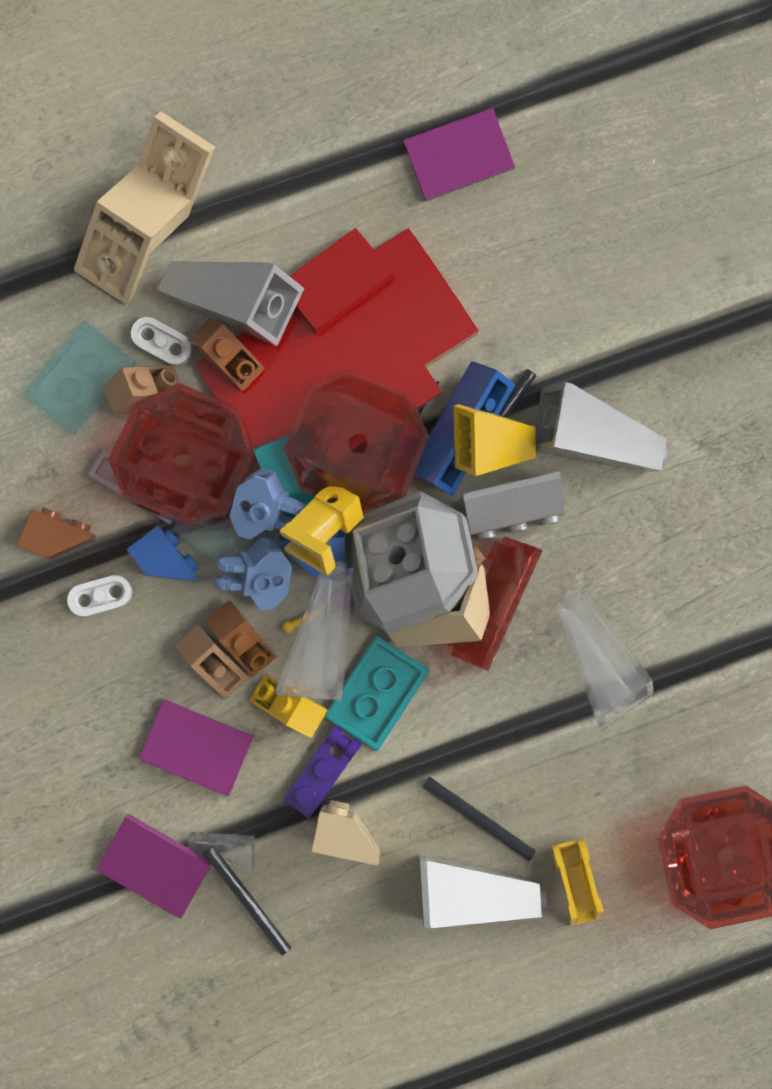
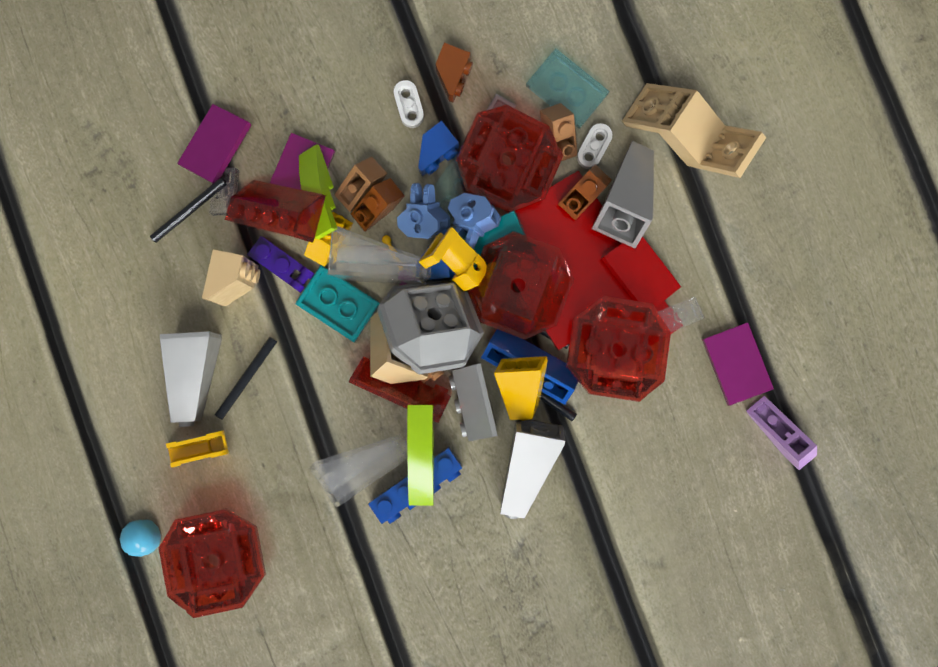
camera: 90 degrees right, 0 degrees up
none -> medium azure hair [120,520,161,557]
none -> clear red slope [225,180,326,243]
none -> lime slope [299,144,338,239]
none -> blue brick [368,447,462,524]
none -> lime slope [407,405,434,506]
none -> clear red piece [566,296,671,402]
none -> clear plate [652,297,705,336]
none -> lavender slope [746,396,817,470]

